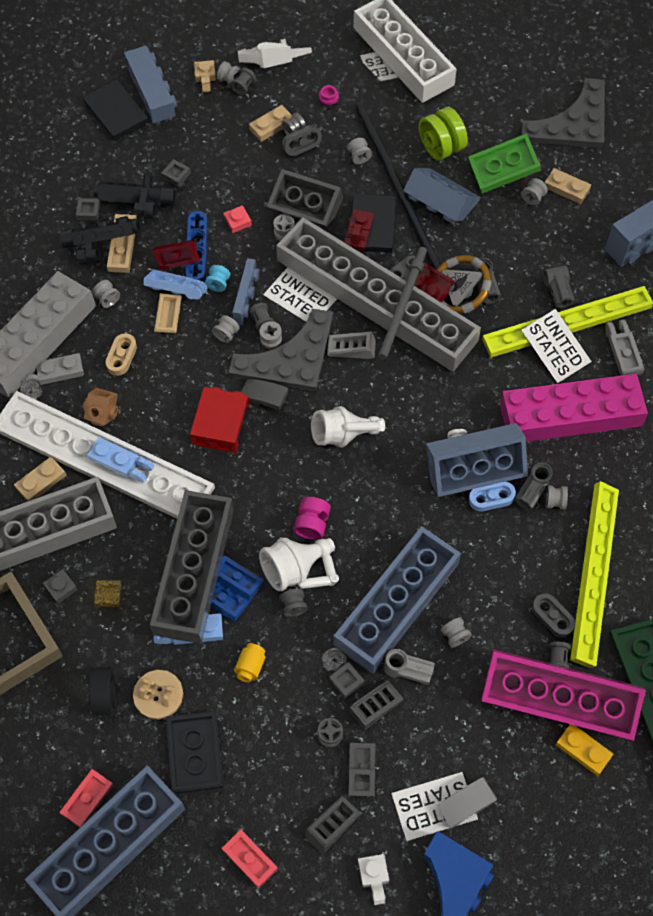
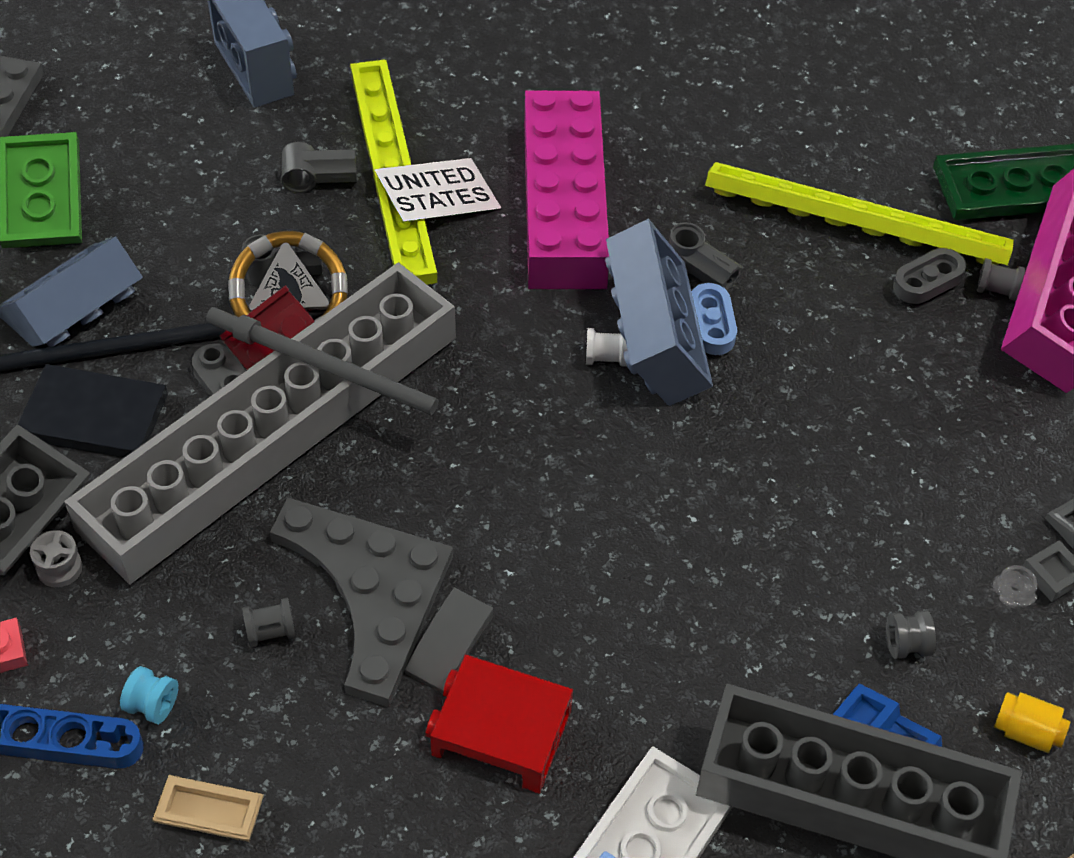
camera: 85 degrees left, 10 degrees down
light blue hinge [144,269,208,300] -> none
dark red hinge [152,240,200,270] -> none
light grey wheel [212,315,240,343] -> none
sand blue plate [233,258,259,325] -> none
white piece [259,537,339,591] -> none
light grey wheel [260,321,282,349] -> none
white sticker [263,267,337,322] -> none
dark pink wheel [293,497,331,540] -> none
white piece [311,406,385,448] -> none
light grey slope [327,332,375,359] -> none
sand blue brick [333,526,461,674] -> none
dark red hinge [344,209,374,252] -> none
light grey piece [383,649,435,685] -> none
light grey wheel [441,617,472,648] -> none
light grey wheel [521,178,548,205] -> none
tan plate [545,168,591,204] -> none
light grey wheel [545,485,568,510] -> none
light grey hinge [605,320,644,376] -> none

